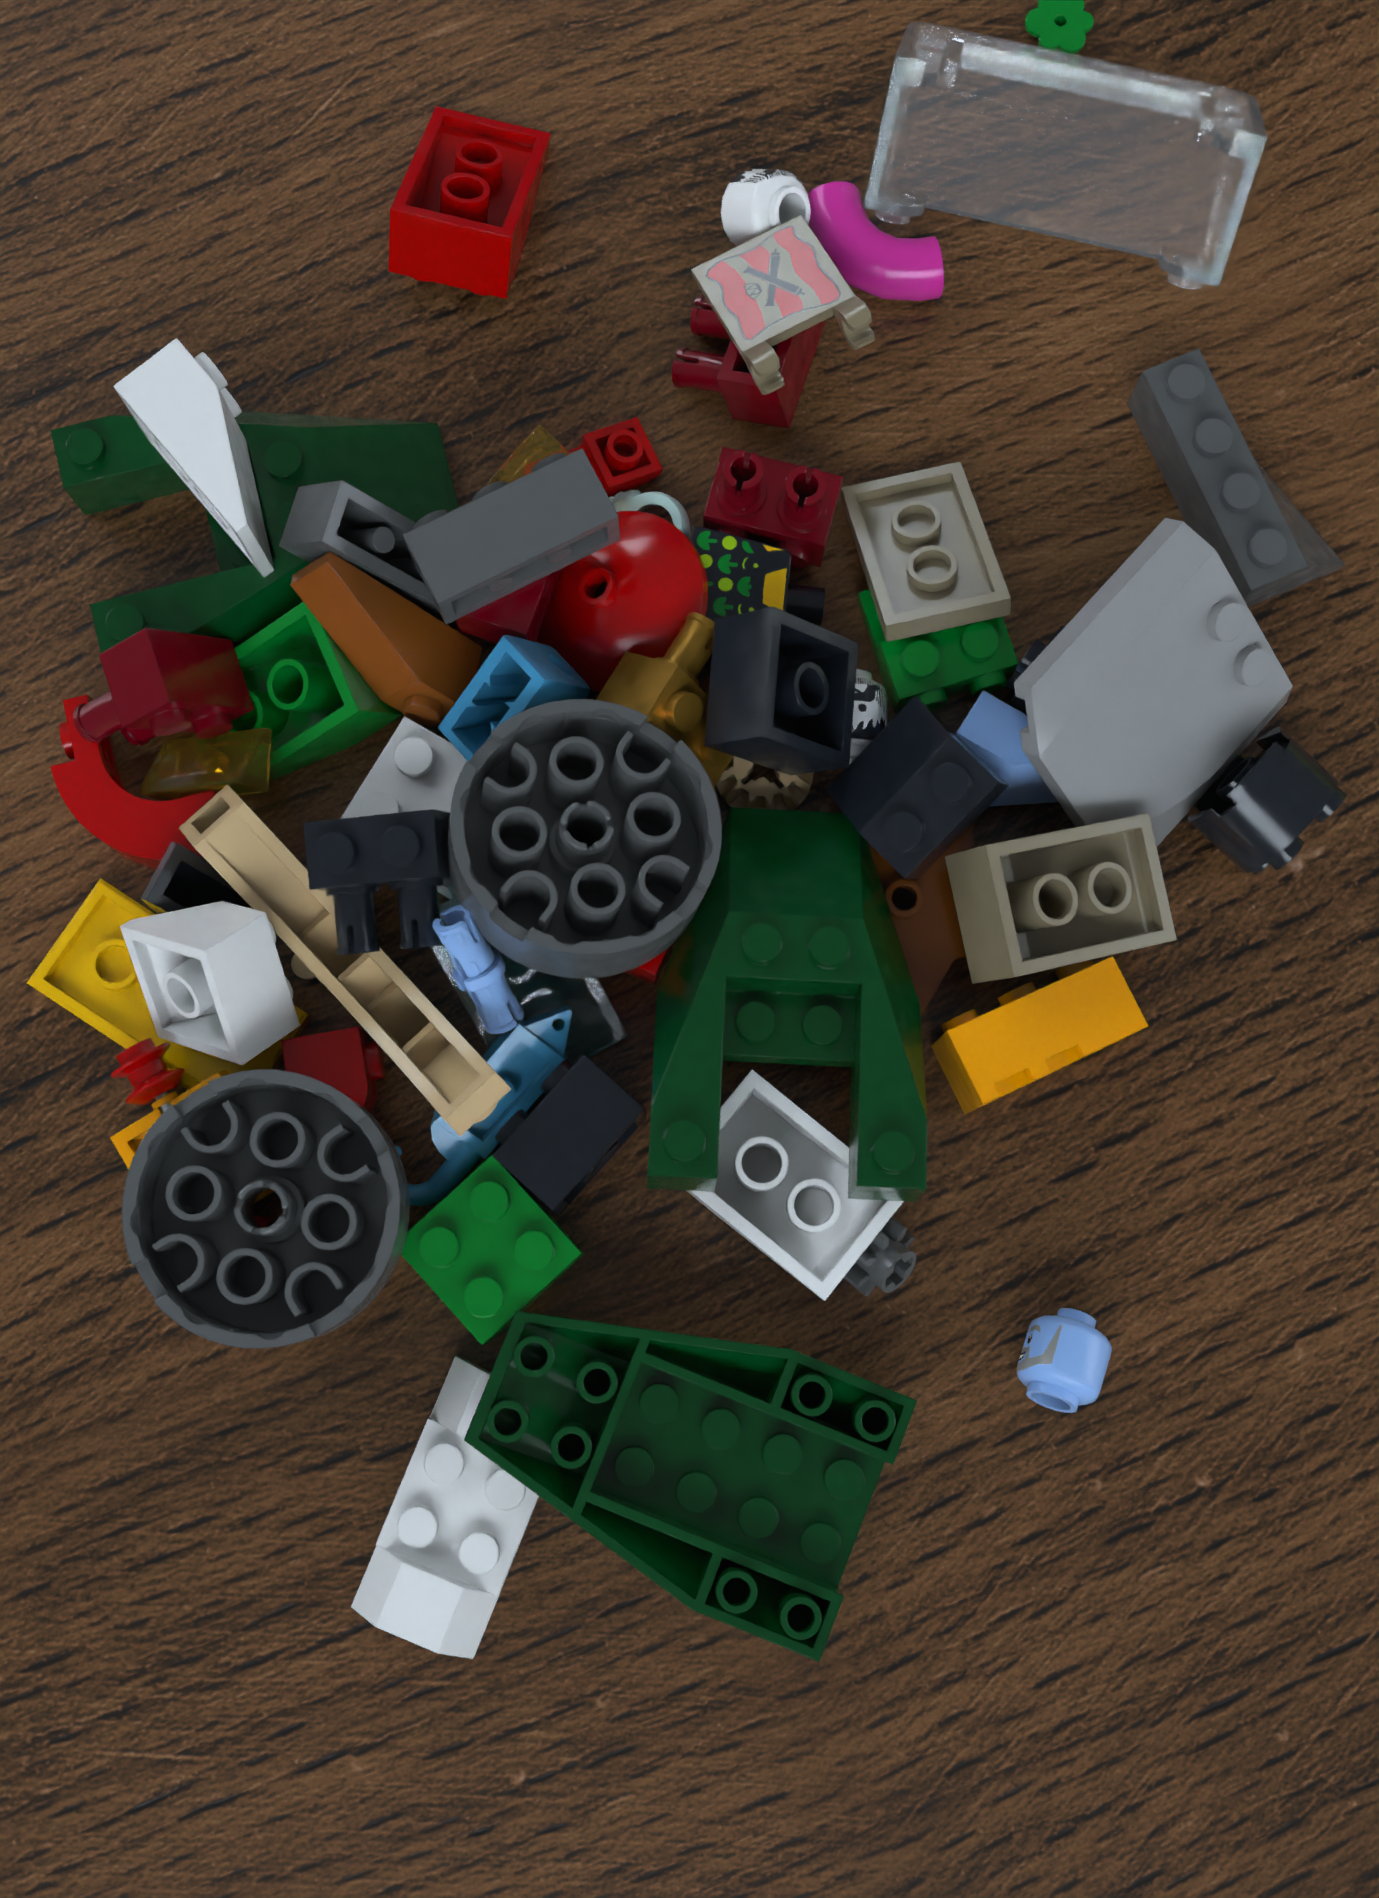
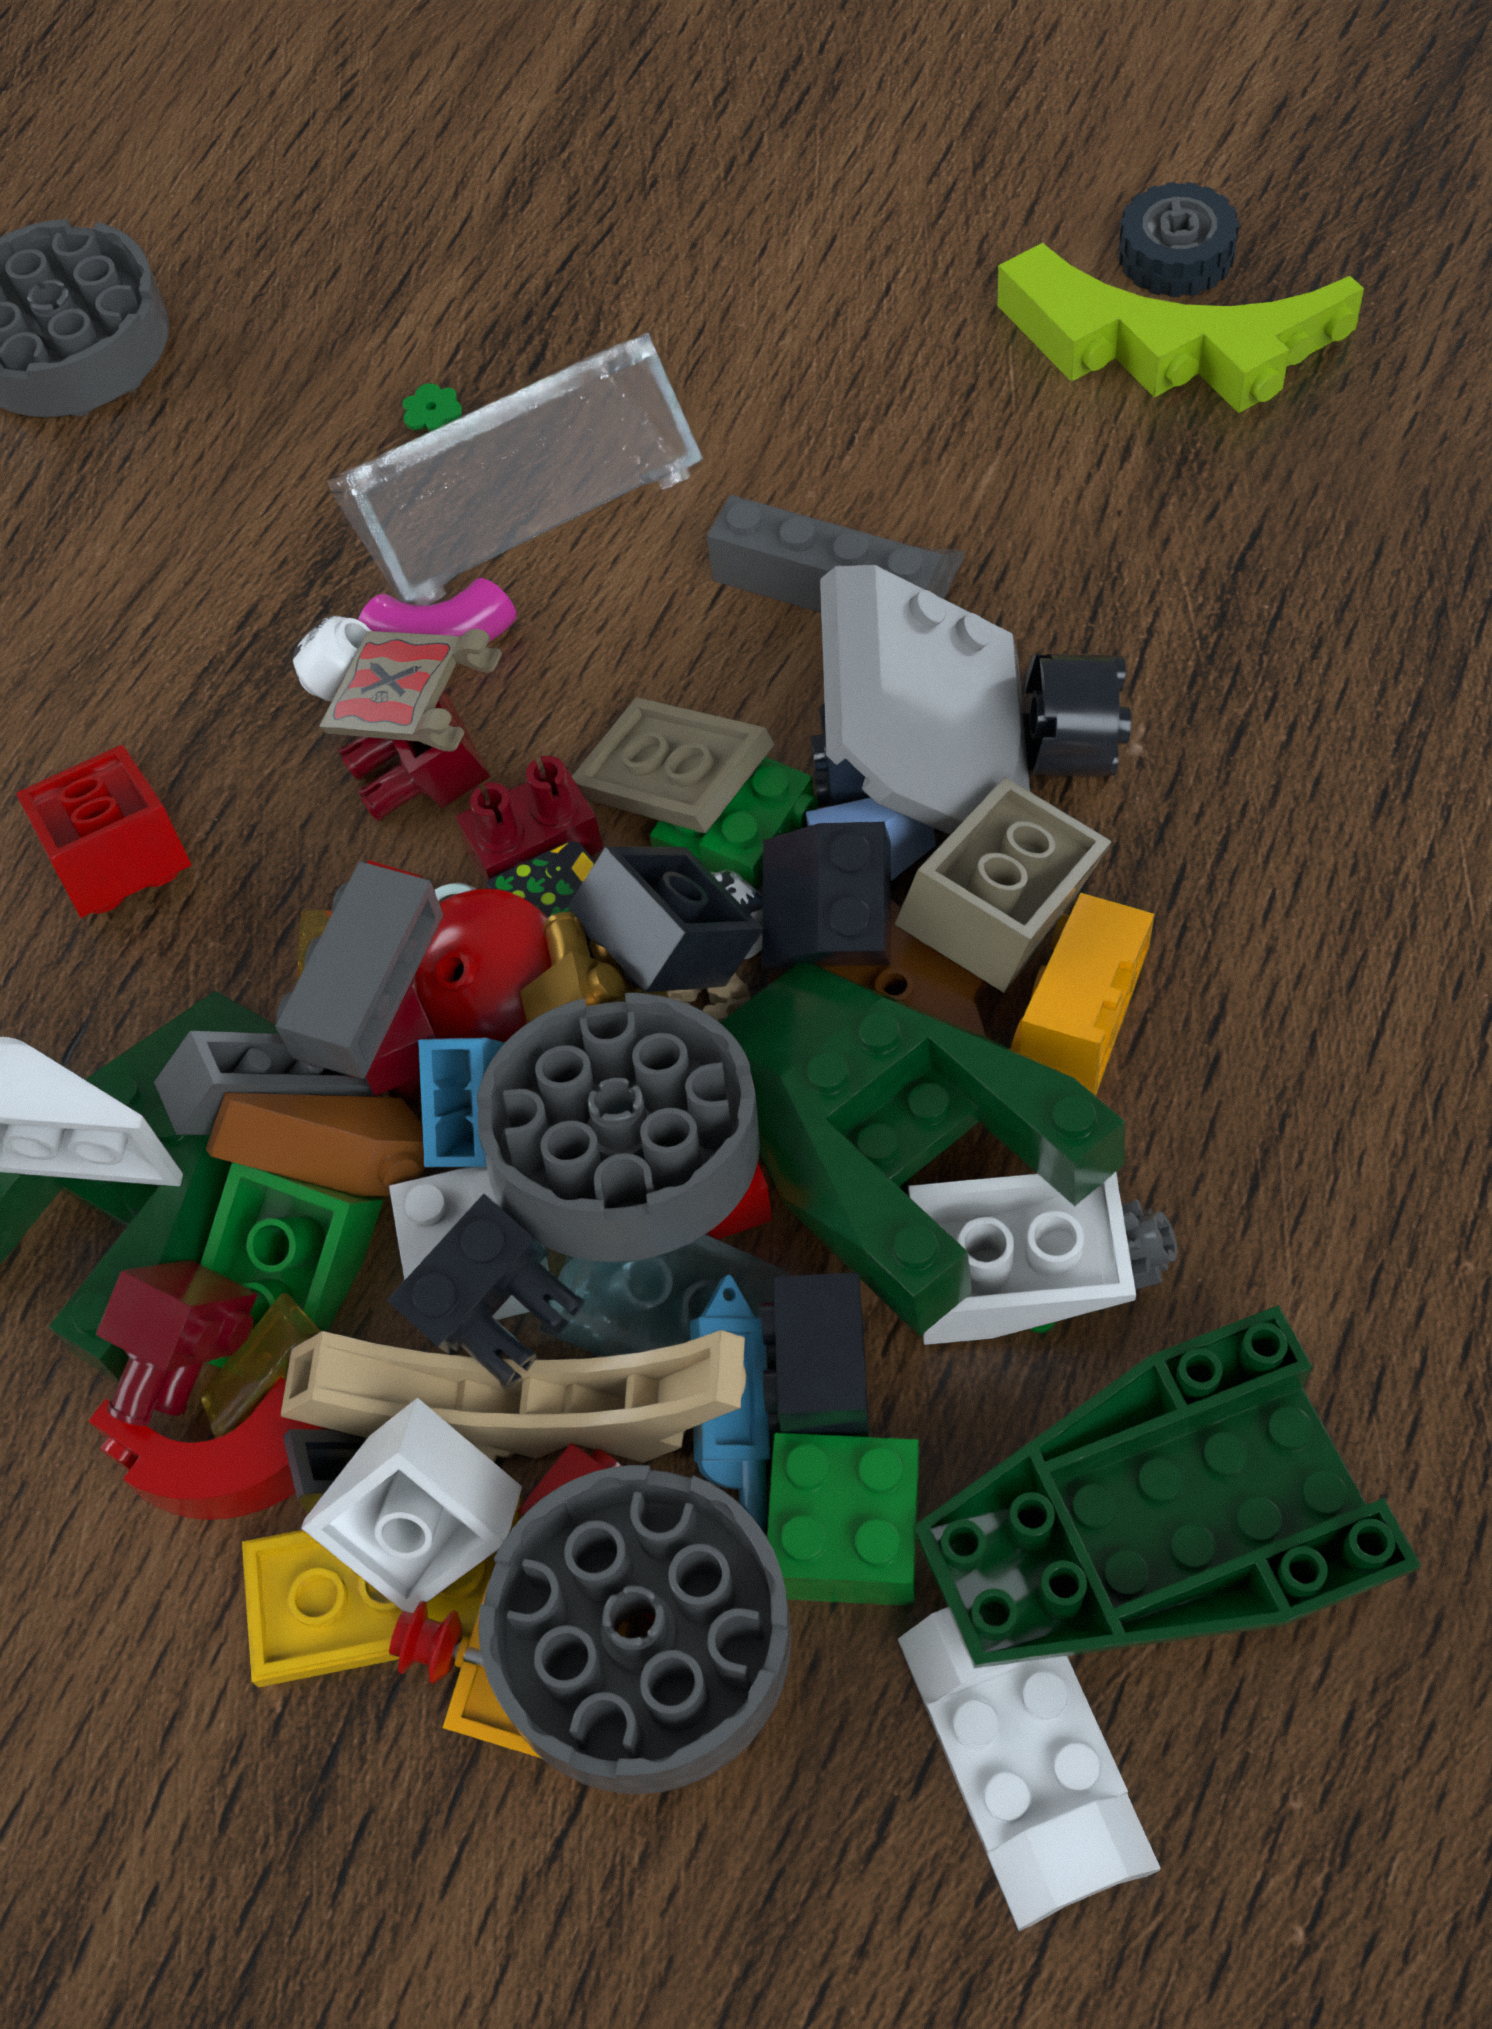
camera: 35 degrees left, 20 degrees down
light blue pin [432,905,524,1034] -> none
light blue head [1016,1308,1112,1413] -> none

